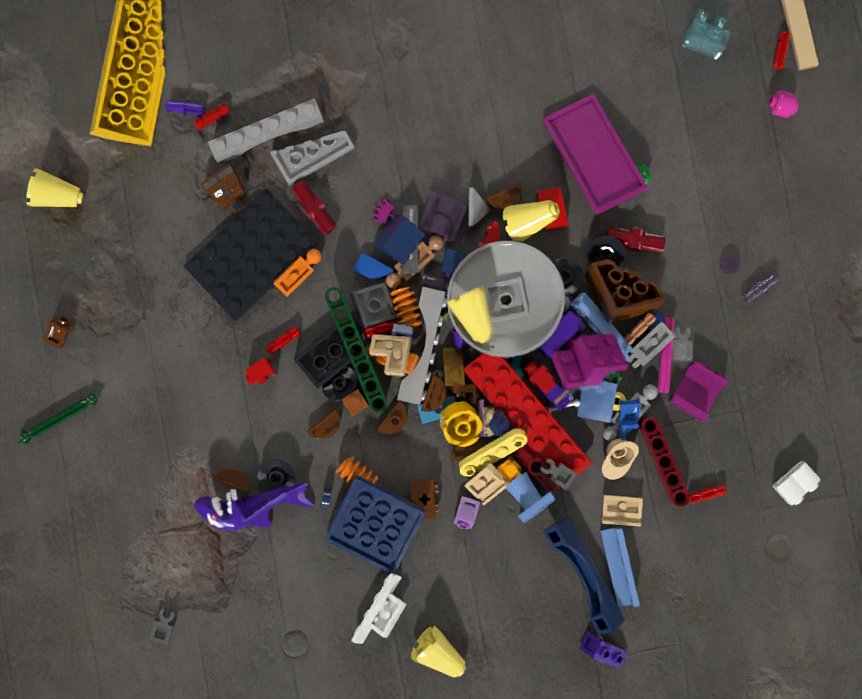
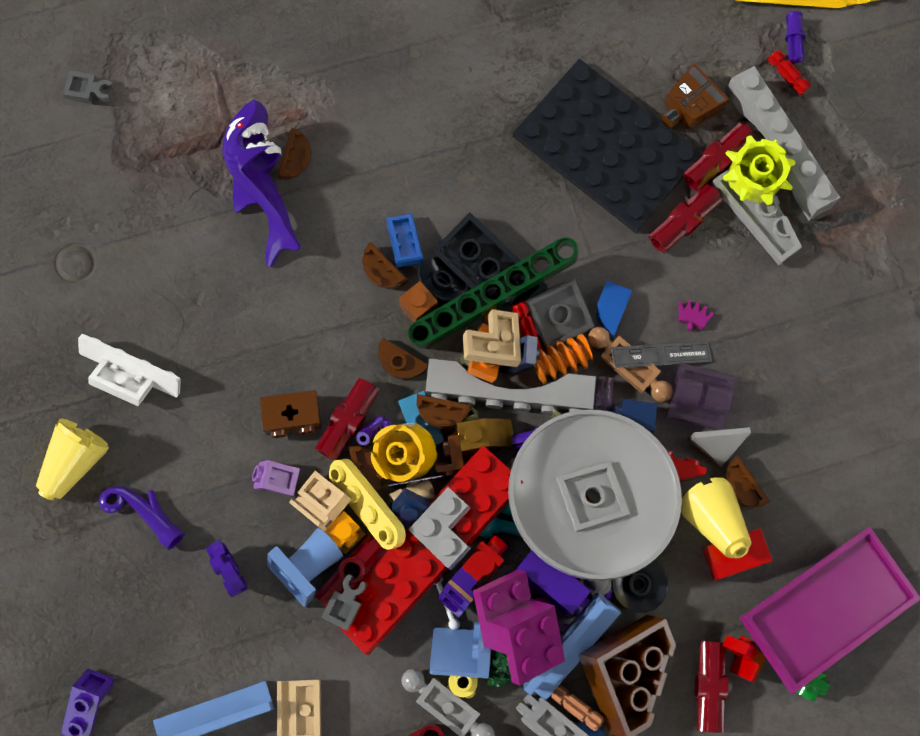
camera: 75 degrees right, 10 degrees down
red brick [245,358,277,386] -> none
black dish [257,459,296,492] -> none
red axle [266,326,301,355] -> none
orange plate [273,249,322,297] -> none
dark blue tile [321,488,331,508] -> none
dark blue plate [325,475,427,574] -> none
orange piece [335,456,378,484] -> none
dark blue slope [373,214,425,265] -> none
light yellow cone [447,286,493,344] -> none
dark blue arch [543,517,625,635] -> none
black dish [587,235,626,267] -> none
tan piece [602,437,639,480] -> none
blue slope [619,400,641,440] -> none
none -> dark purple plant [99,486,184,550]
none -> dark purple plate [206,539,248,598]
none -> dark red piece [315,378,380,461]
none -> dark purple arm [356,416,392,445]
none -> blue plate [386,213,423,268]
none -> light grey plate [408,487,471,570]
none -> dark red piece [683,122,756,192]
none -> red bracket [722,635,766,683]
none -> neon yellow brick [723,136,796,205]

